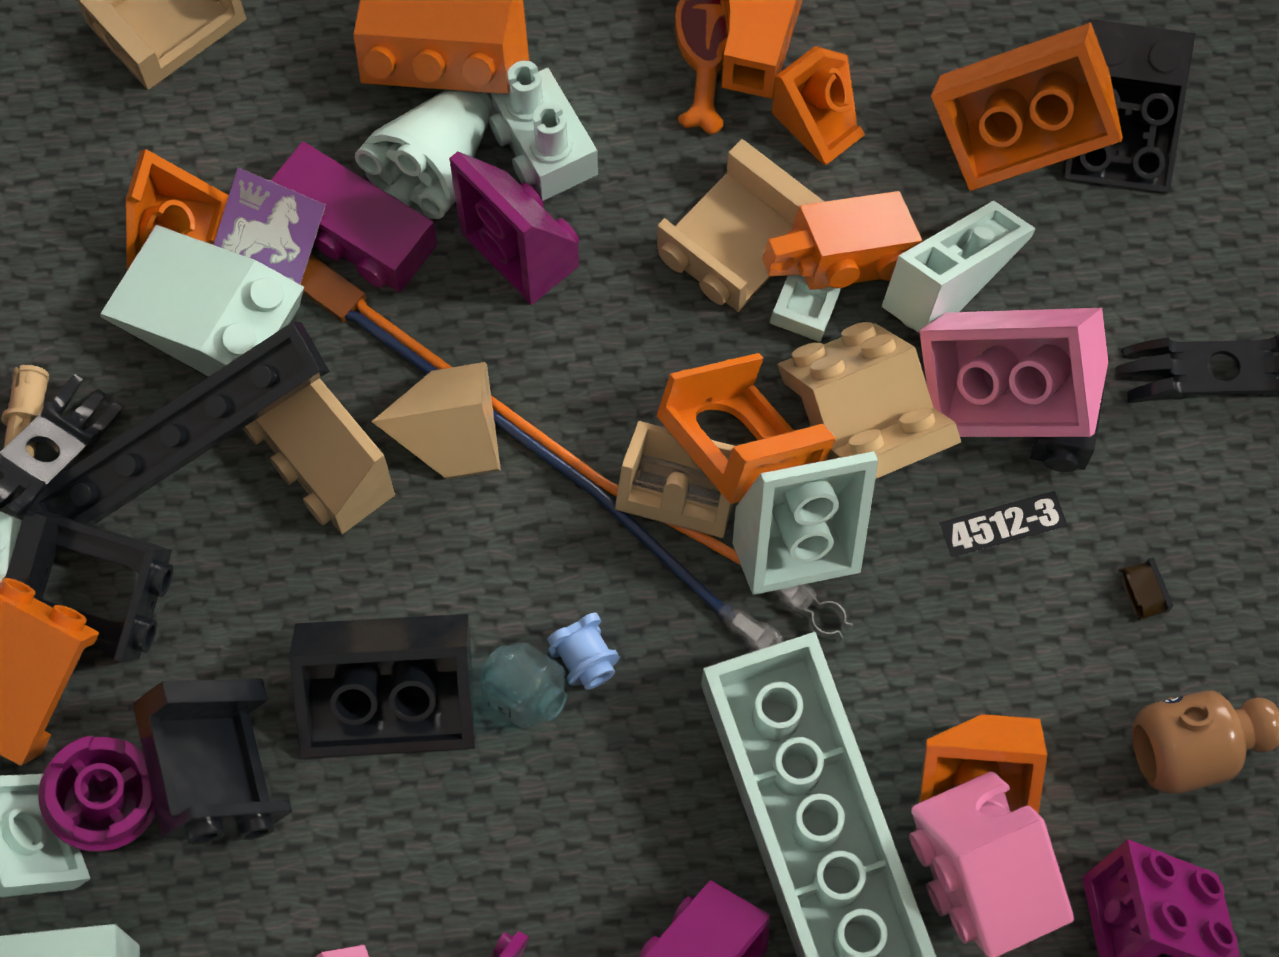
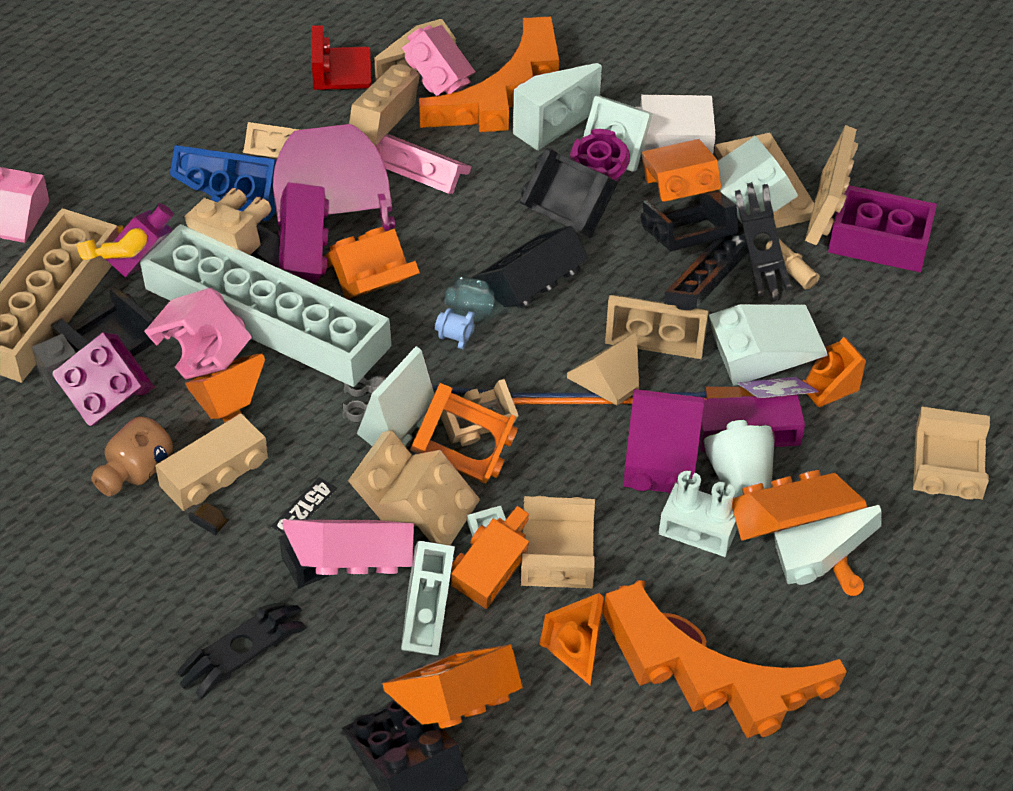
camera: 140 degrees right, 20 degrees down
none -> tan brick [155,413,268,511]
none -> orange bracket [324,227,420,300]

